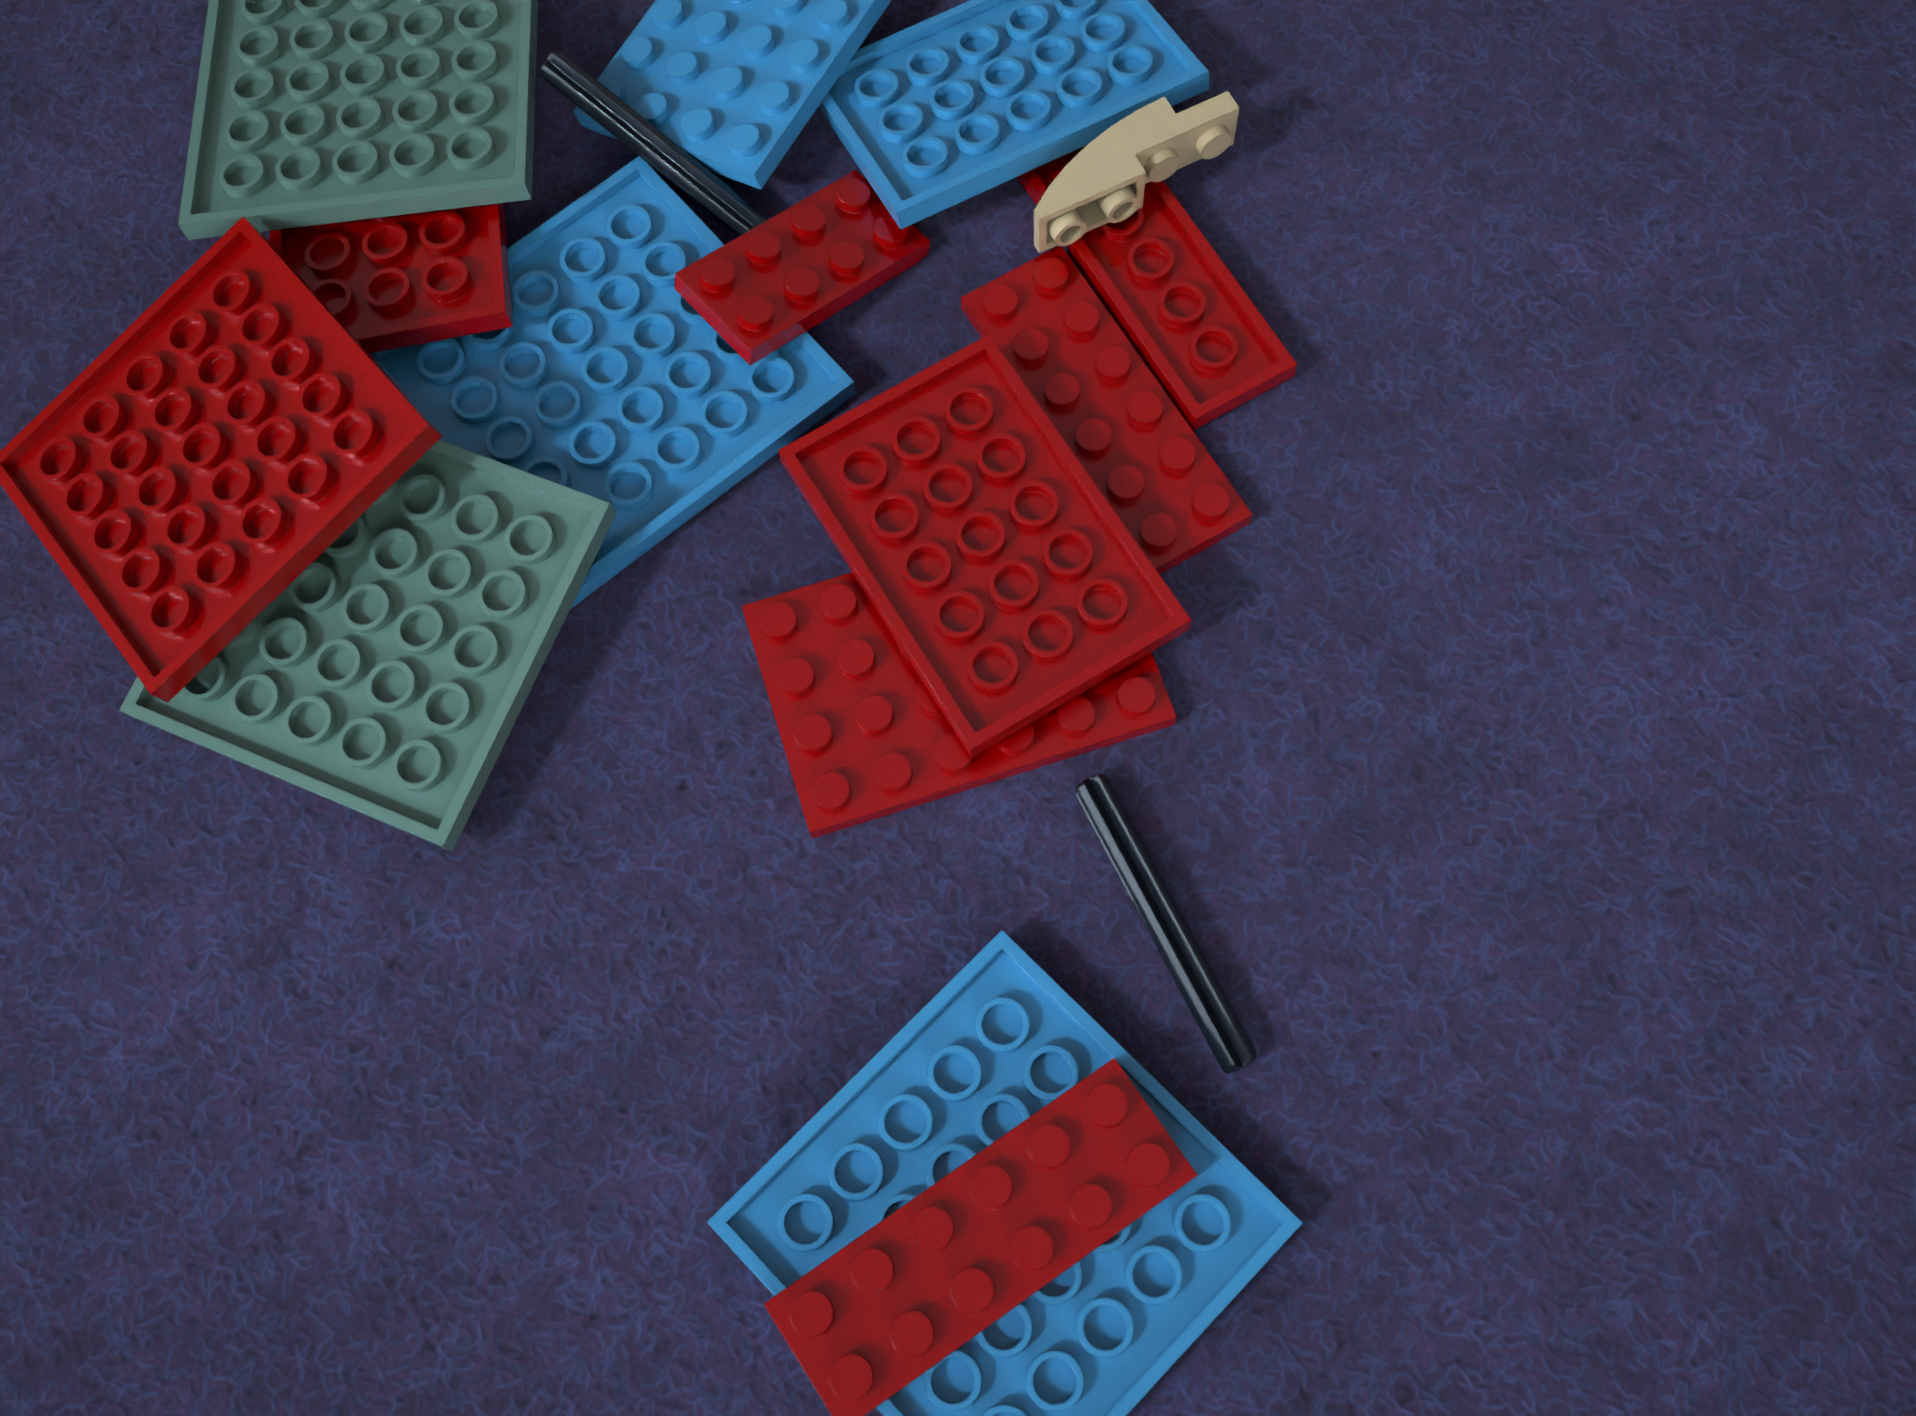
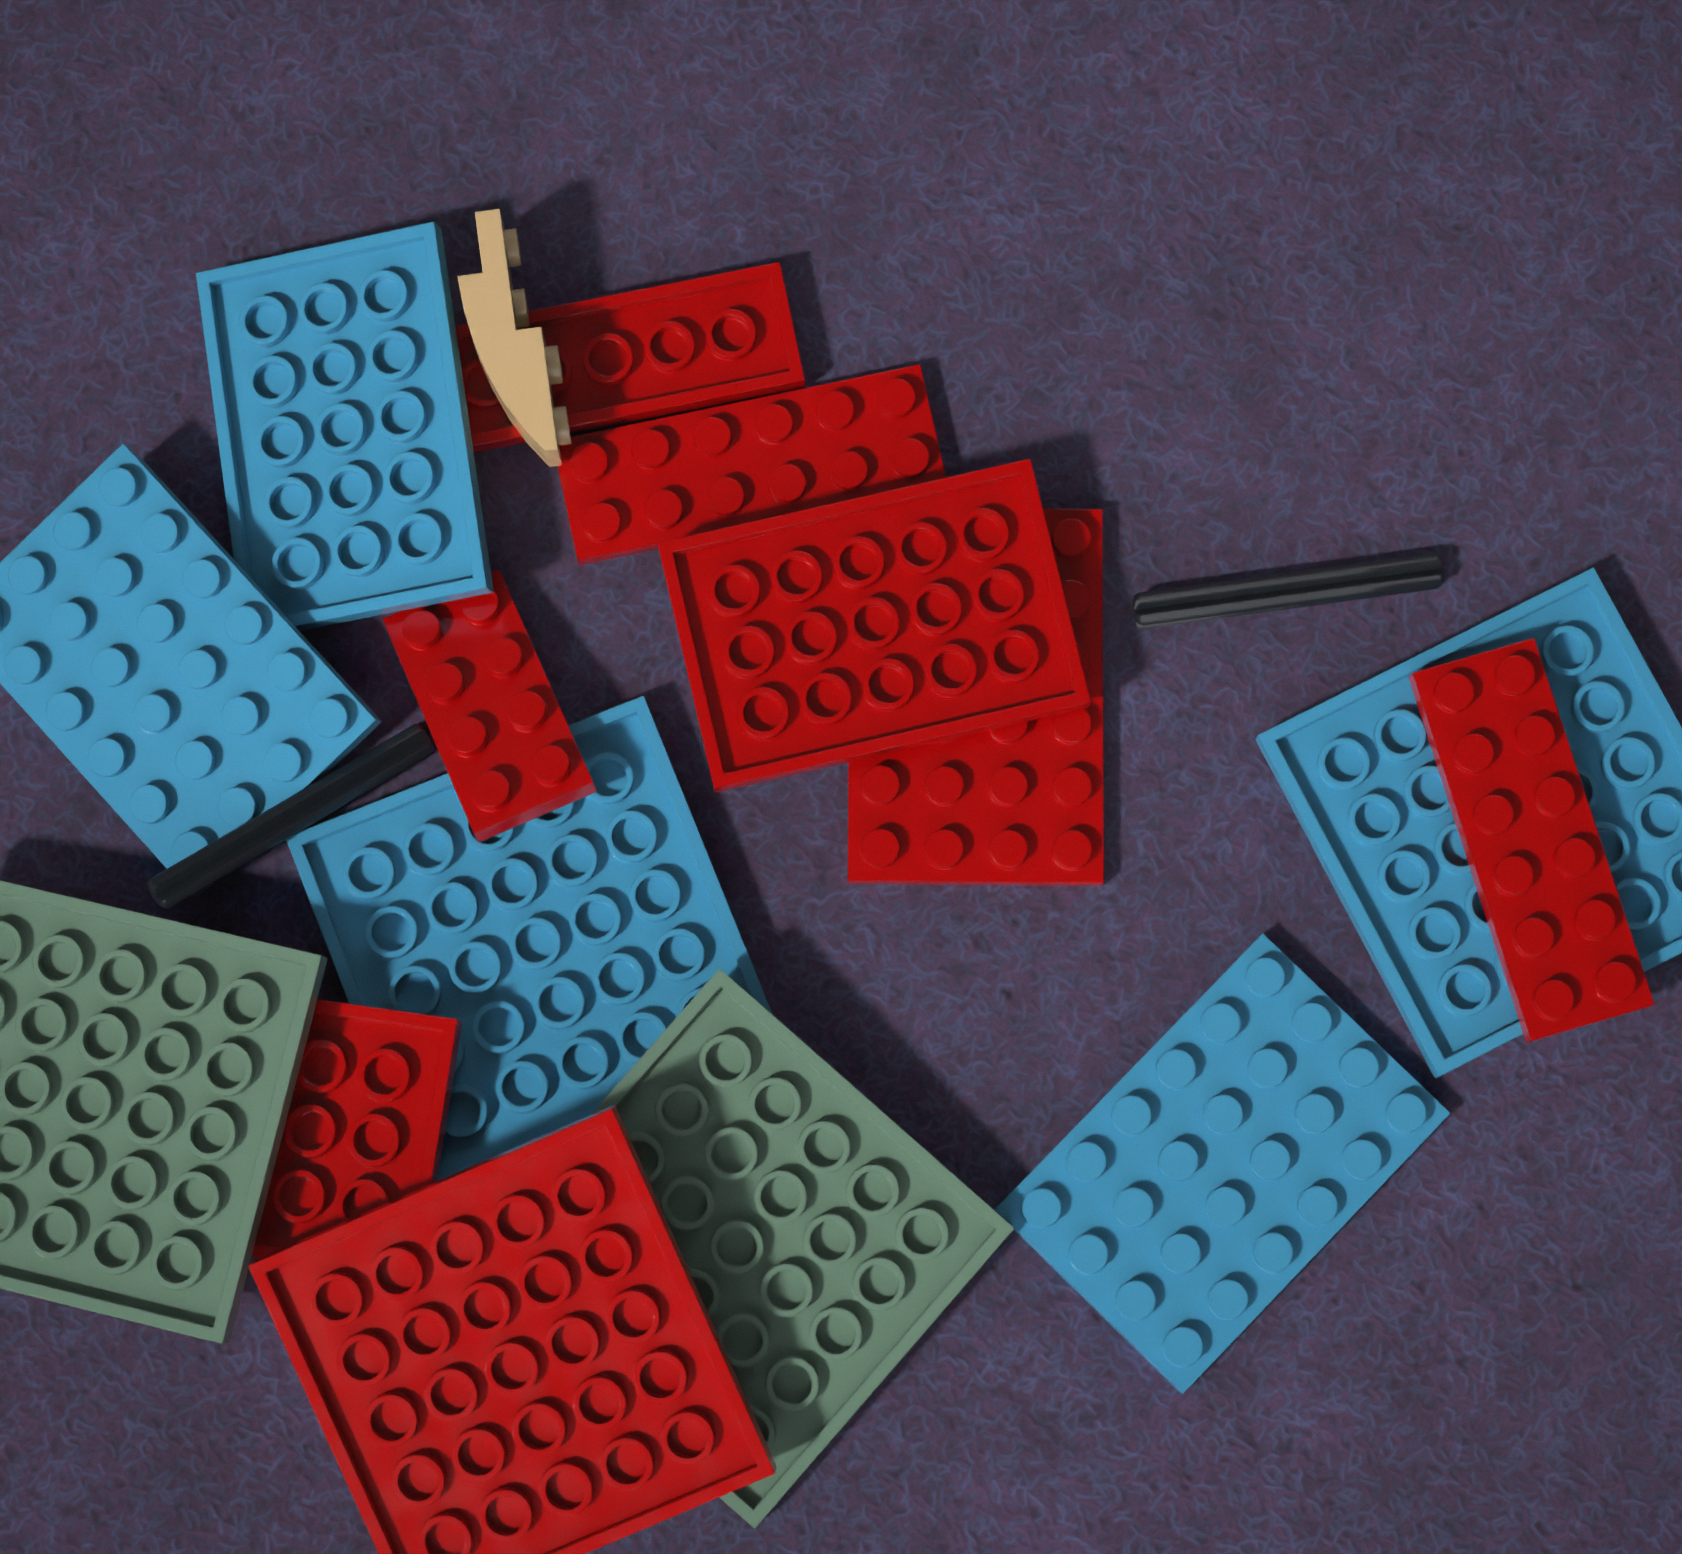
camera: 80 degrees left, 10 degrees up
none -> dark azure plate [995,934,1450,1394]

